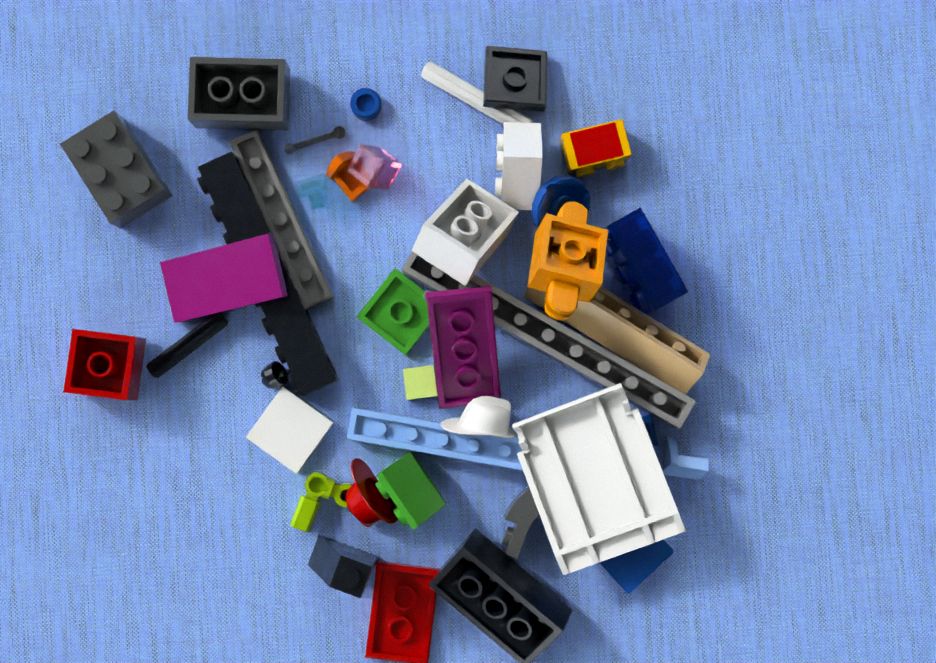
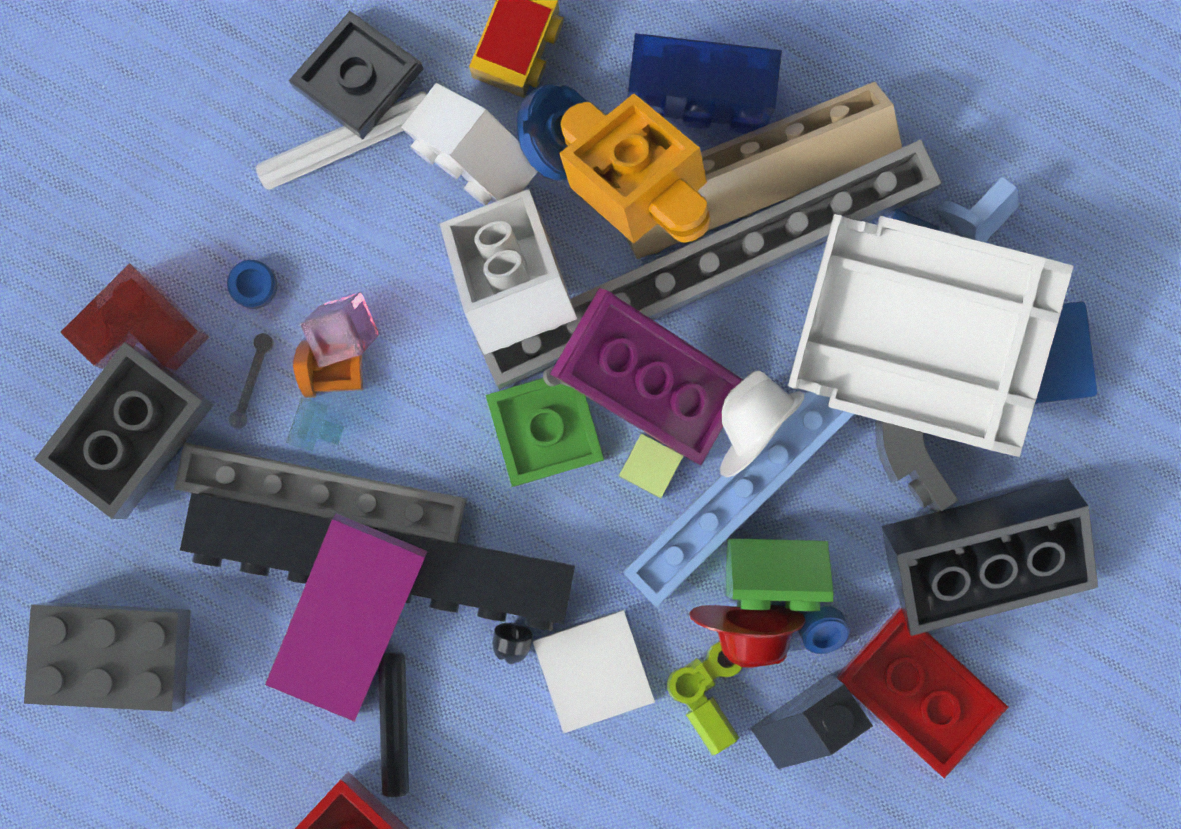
camera: 50 degrees left, 0 degrees up
none -> clear red brick [60,263,209,370]
none -> blue tile [798,606,850,654]

